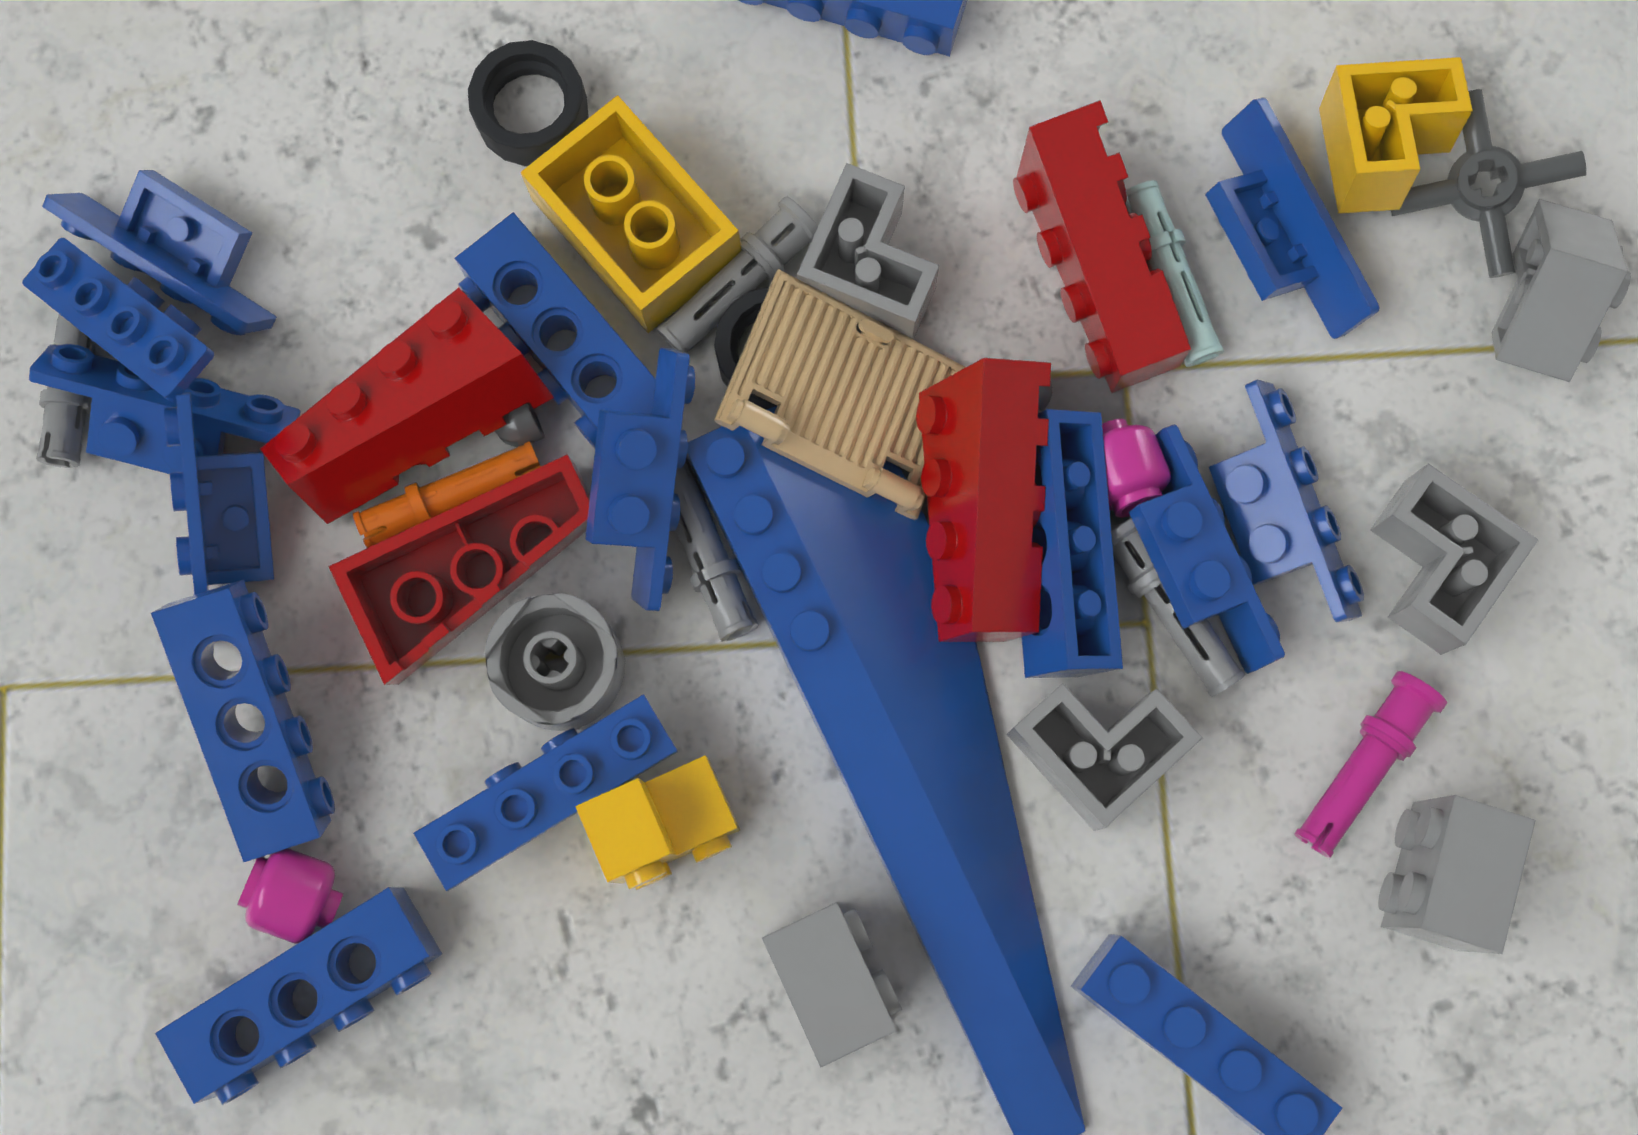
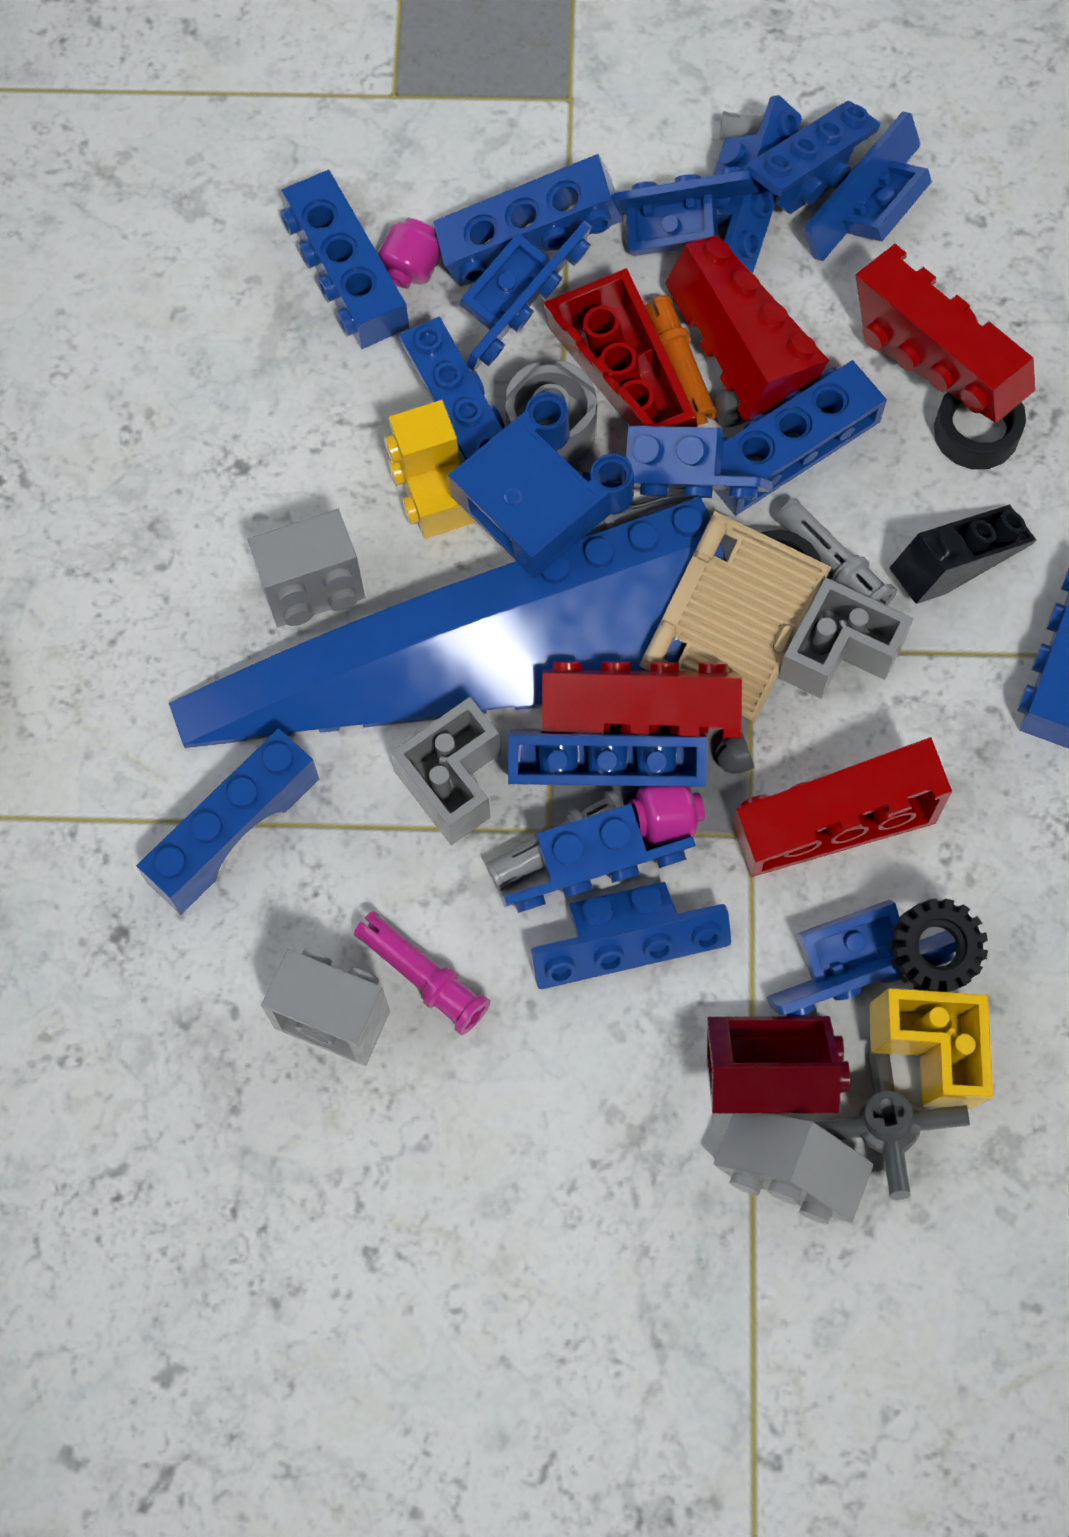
camera: 95 degrees right, 10 degrees down
yellow brick [520,95,742,333] -> none
light aqua pin [1125,180,1224,367] -> none
light grey brick [1370,463,1538,655] -> none
none -> blue piece [448,392,634,578]
none -> blue bracket [459,220,592,372]
none -> dark red window [707,1016,850,1114]
none -> red wedge [855,243,1035,423]
none -> black tyre [888,898,988,992]
none -> black slope [889,504,1037,604]

